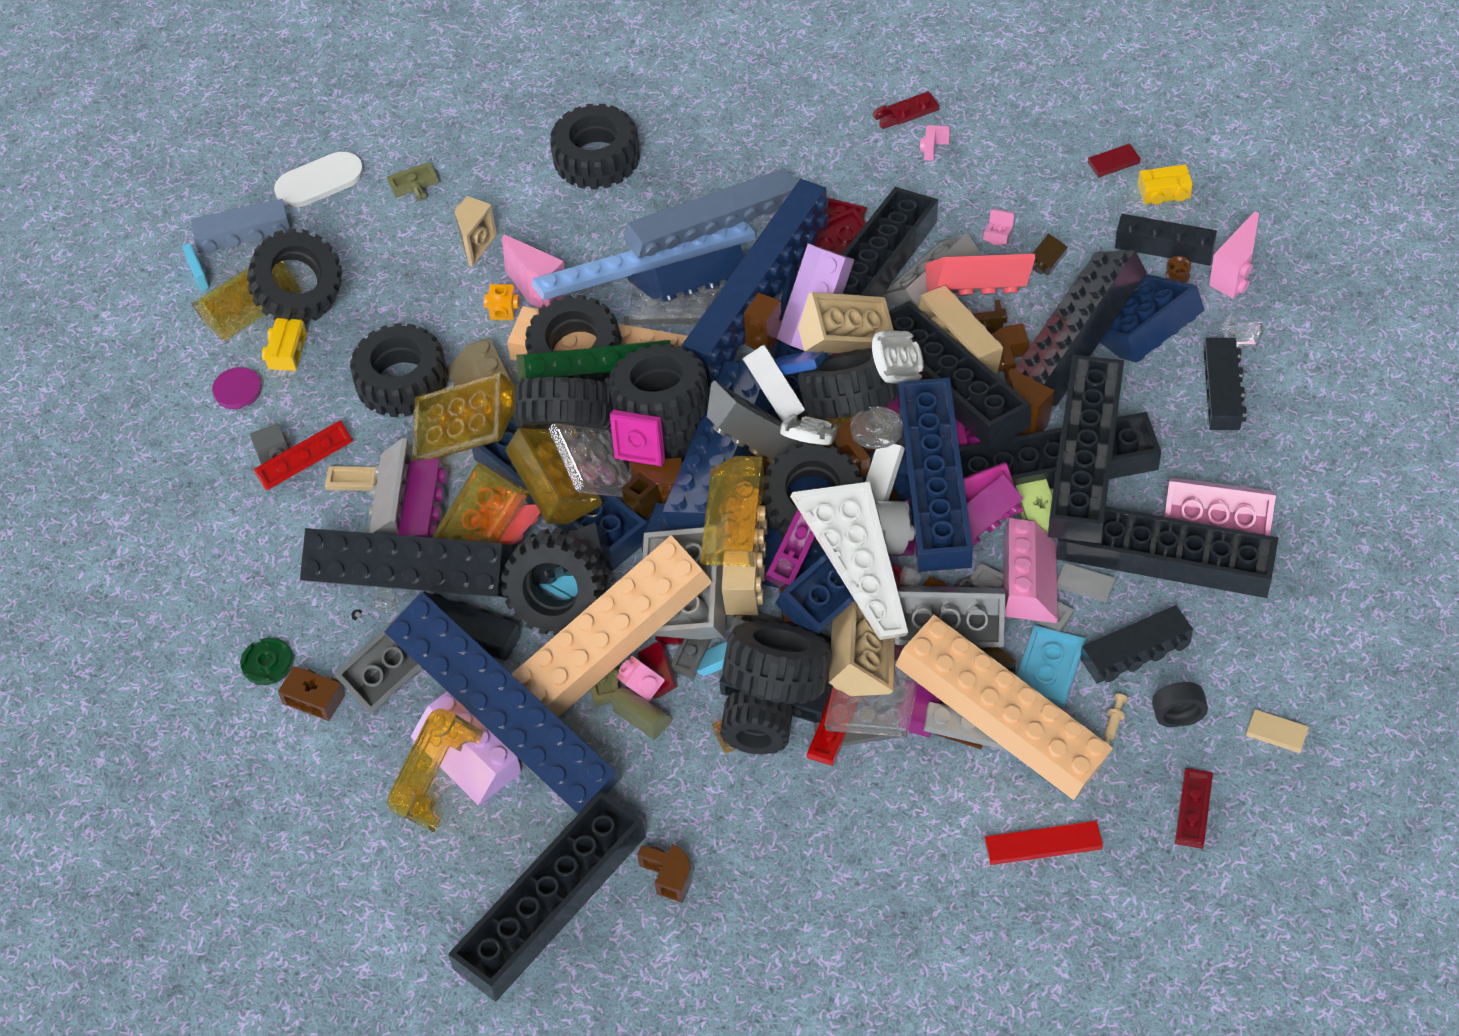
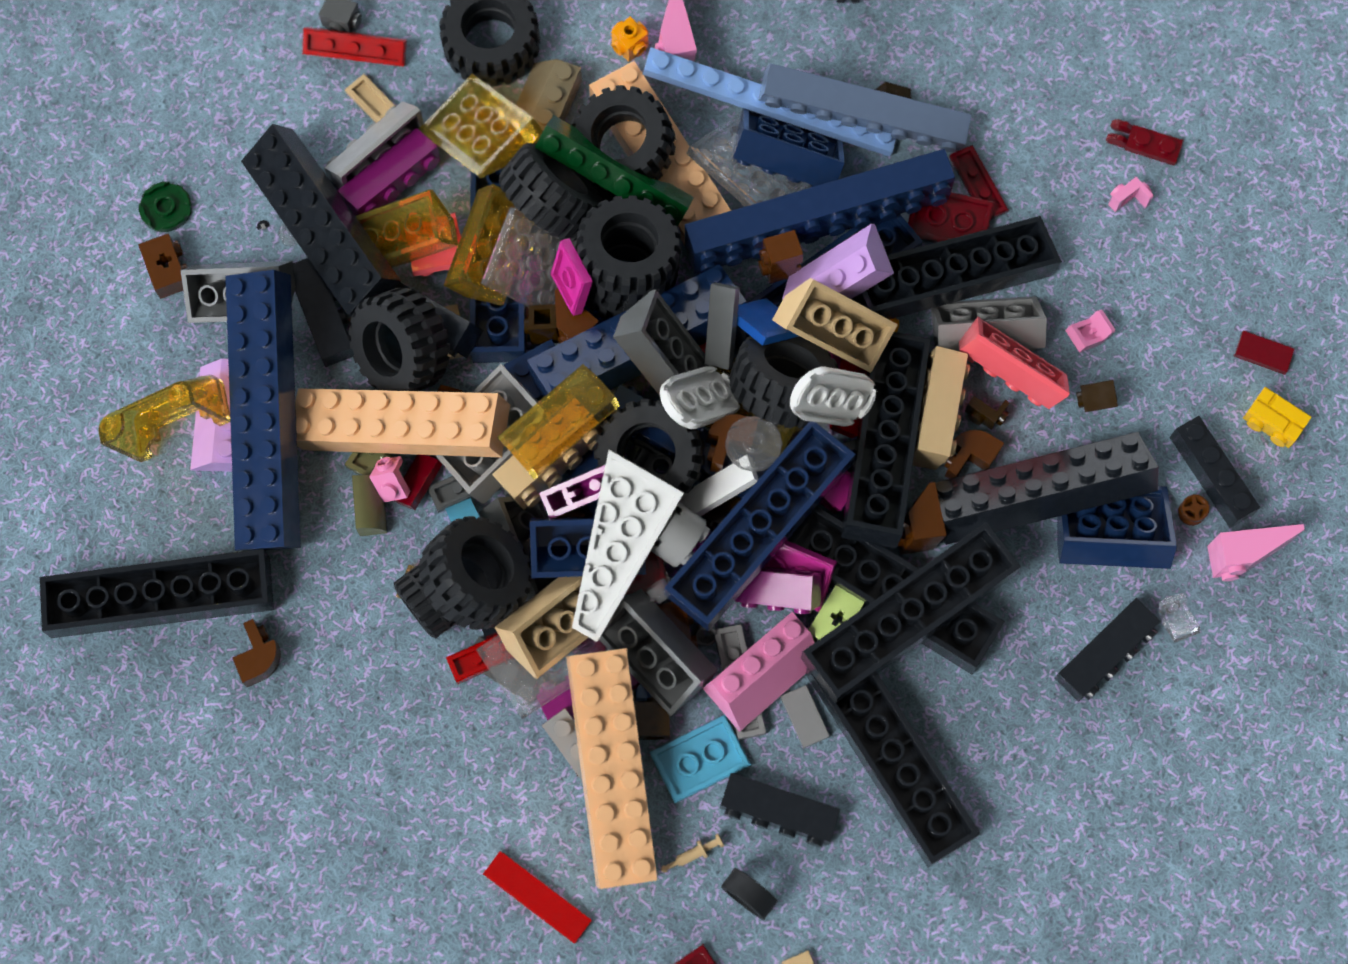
camera: 40 degrees right, 20 degrees up
bright pink slope [1164,477,1276,536] -> none

